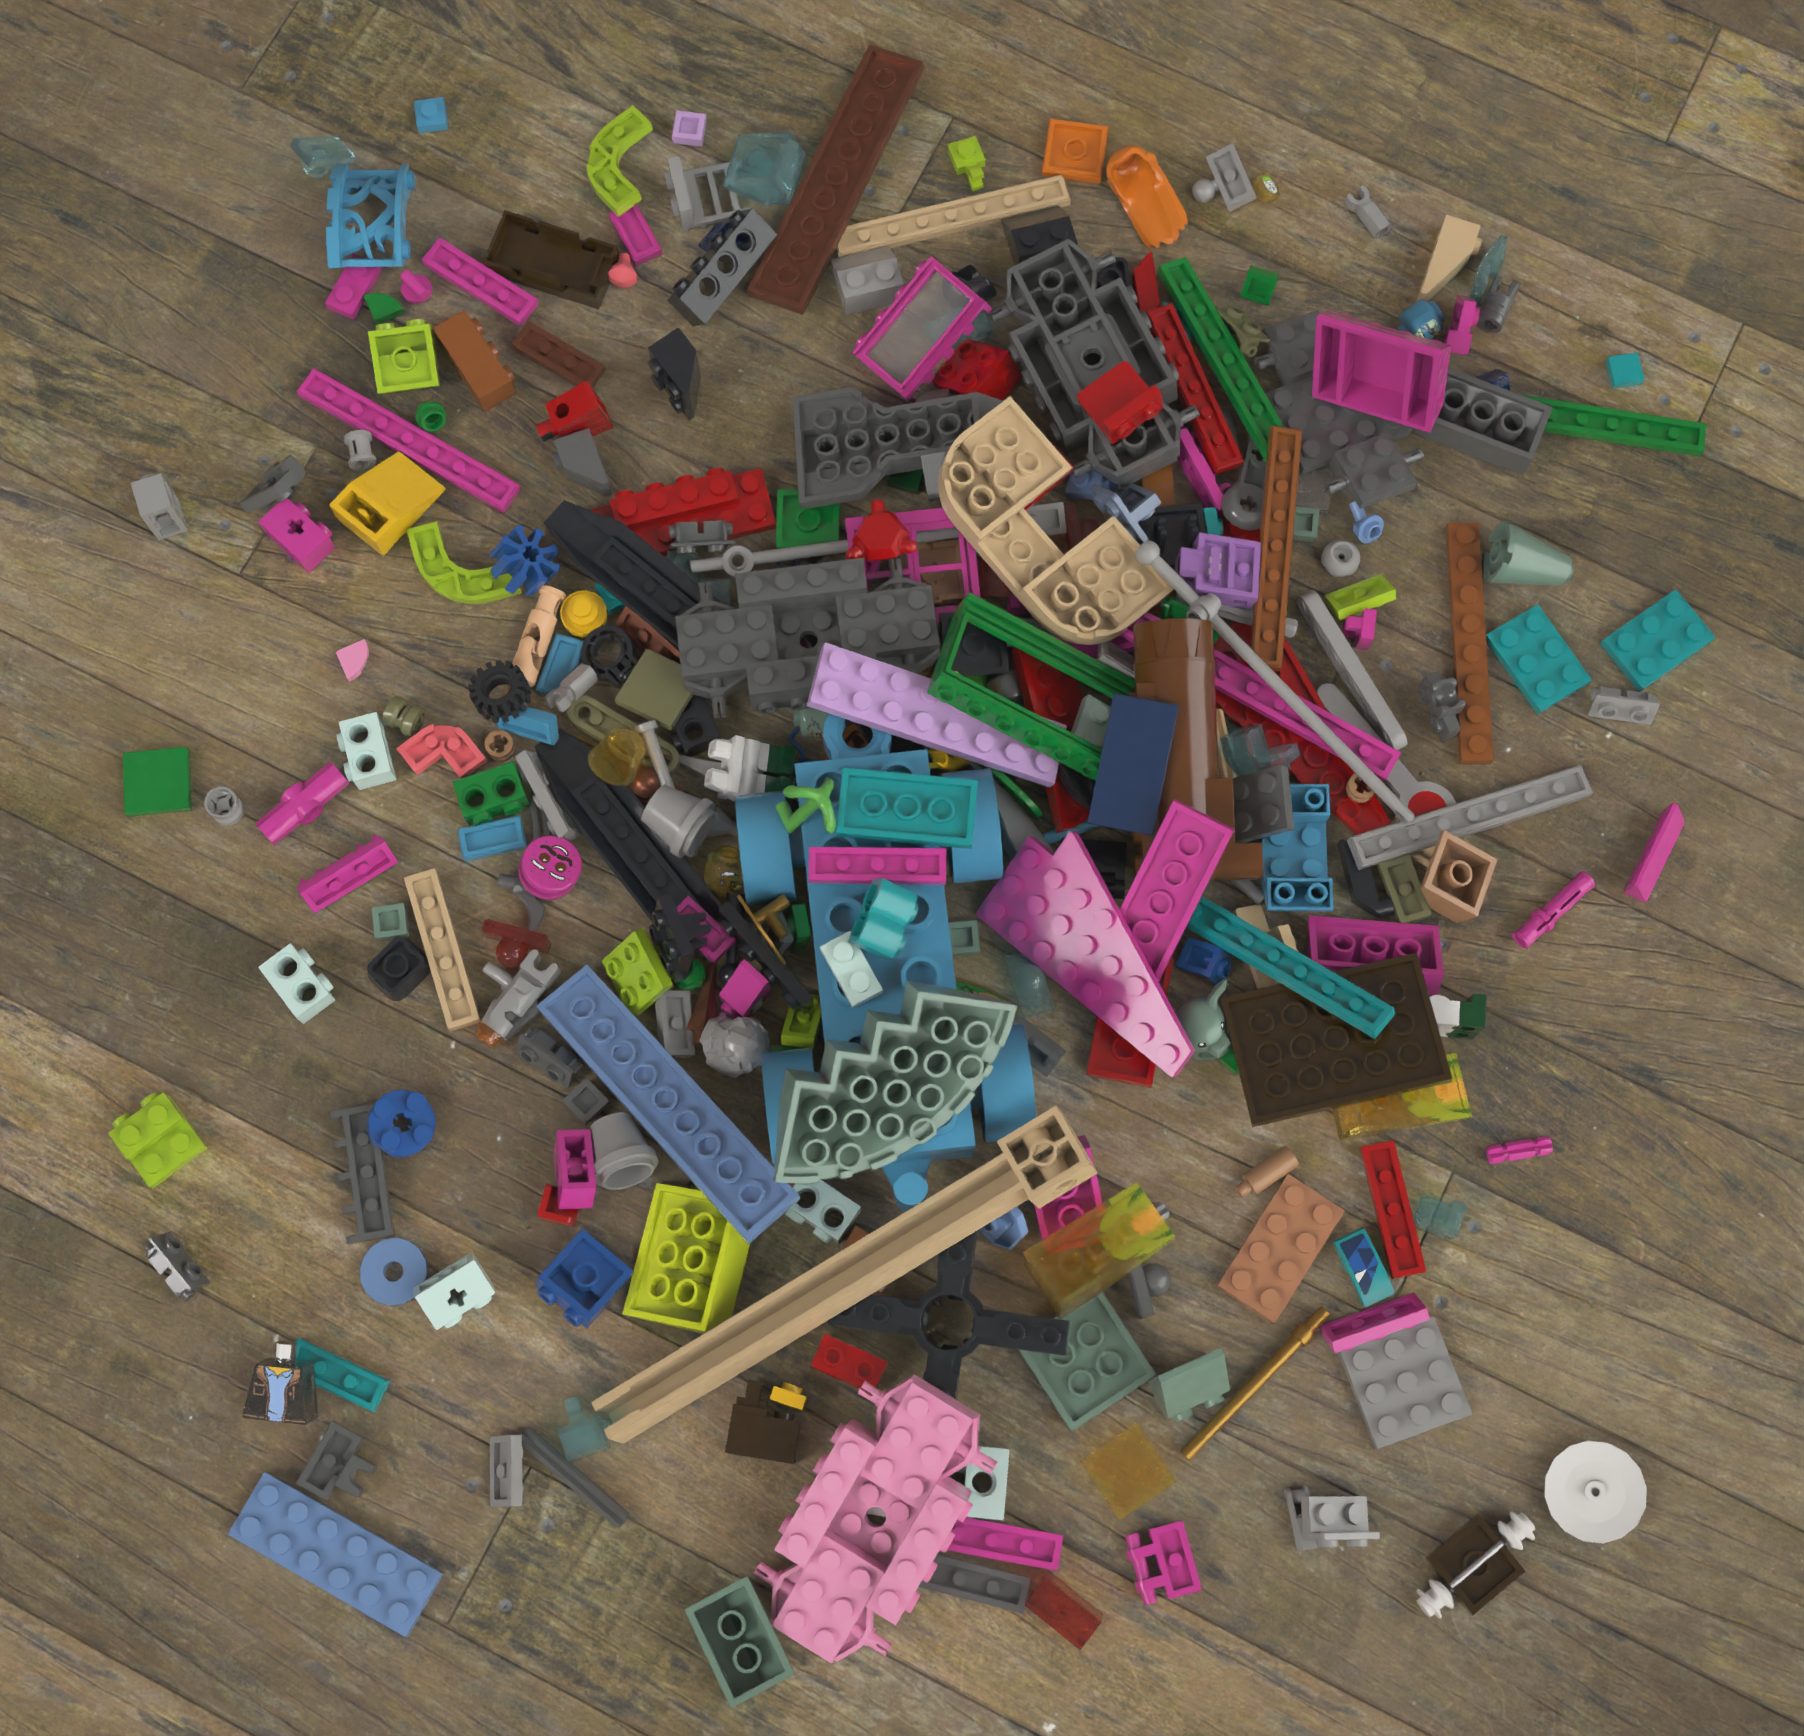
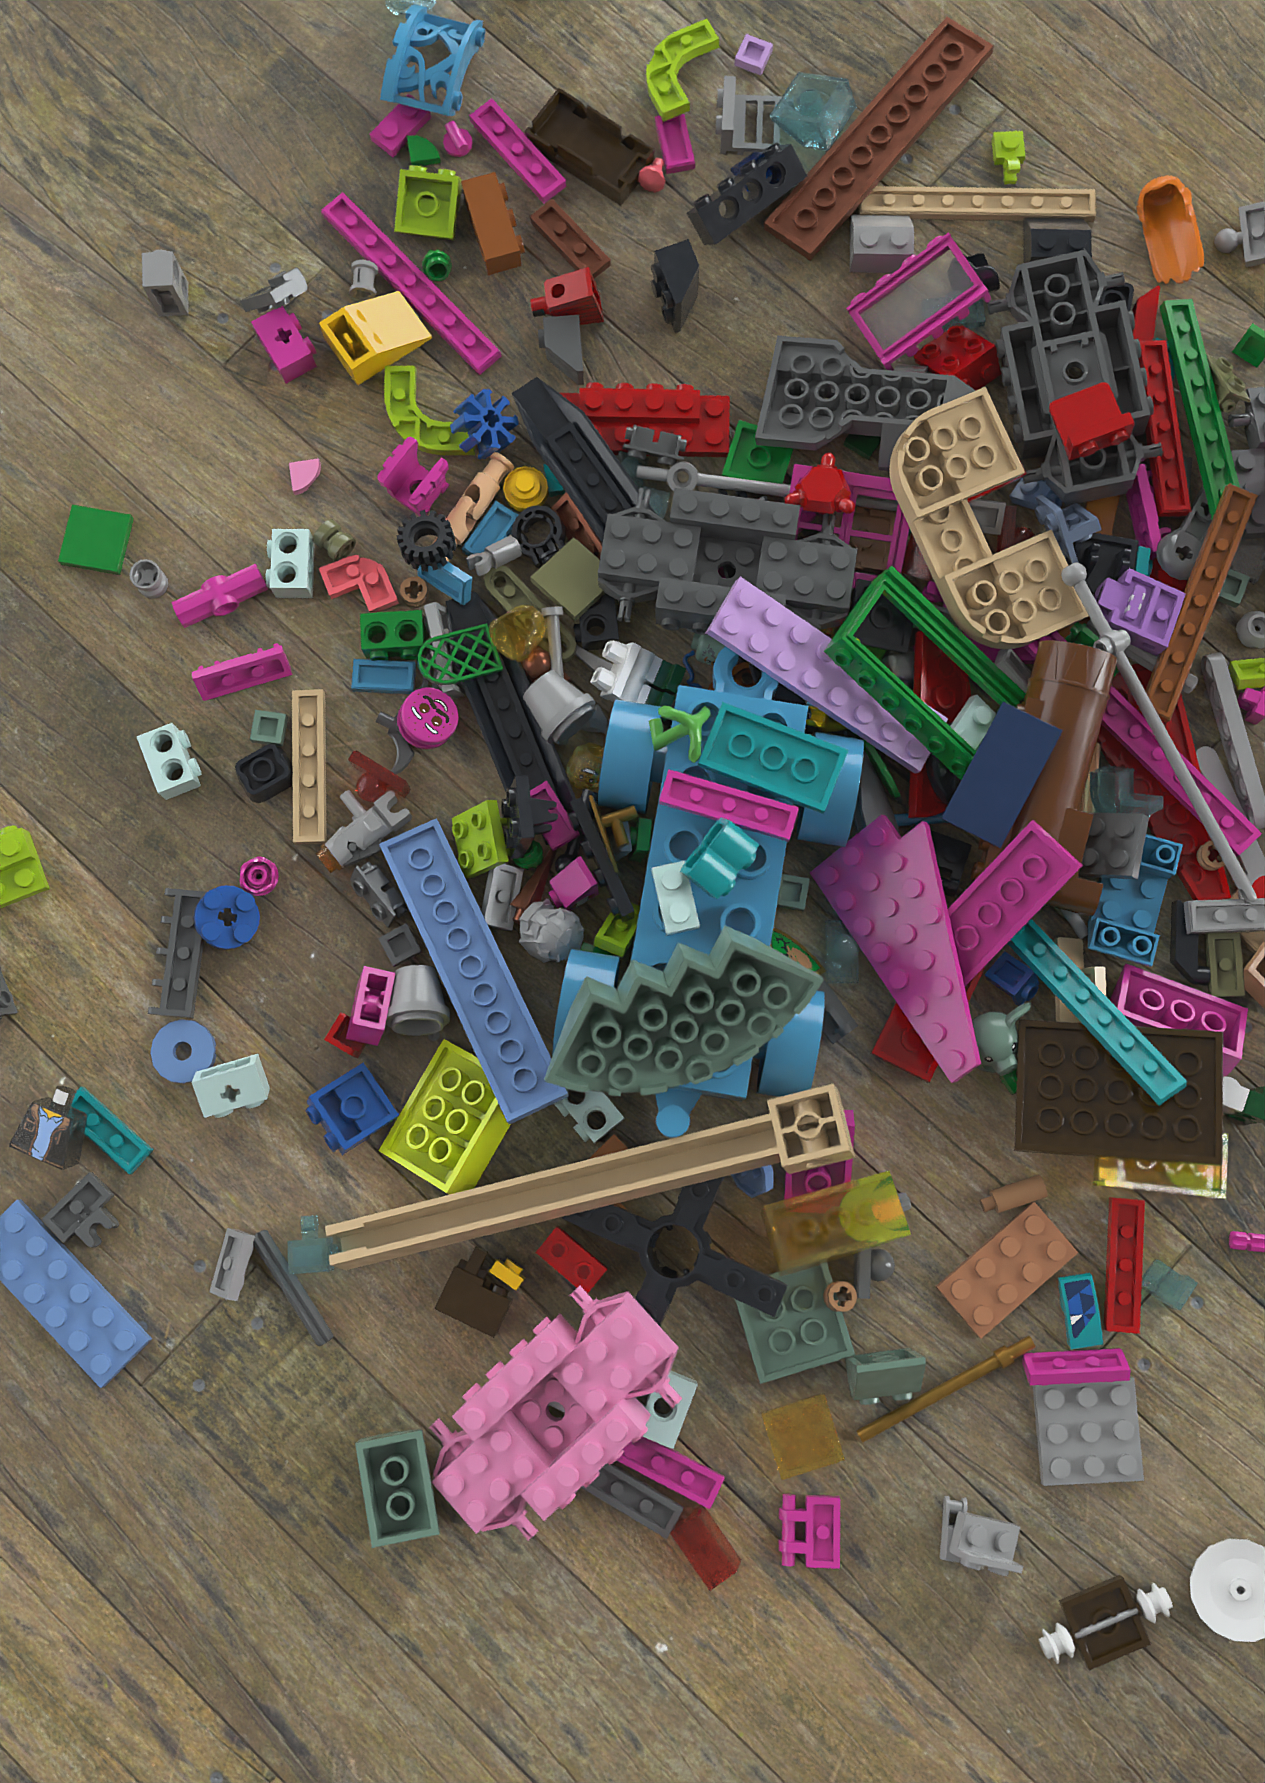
camera: 20 degrees right, 5 degrees up
orange tile [1041,118,1109,184] -> none
none -> dark pink plate [239,856,279,896]
none -> dark pink piece [377,437,449,516]
none -> green window [417,623,503,685]
none -> medium nougat bush [823,1281,857,1312]

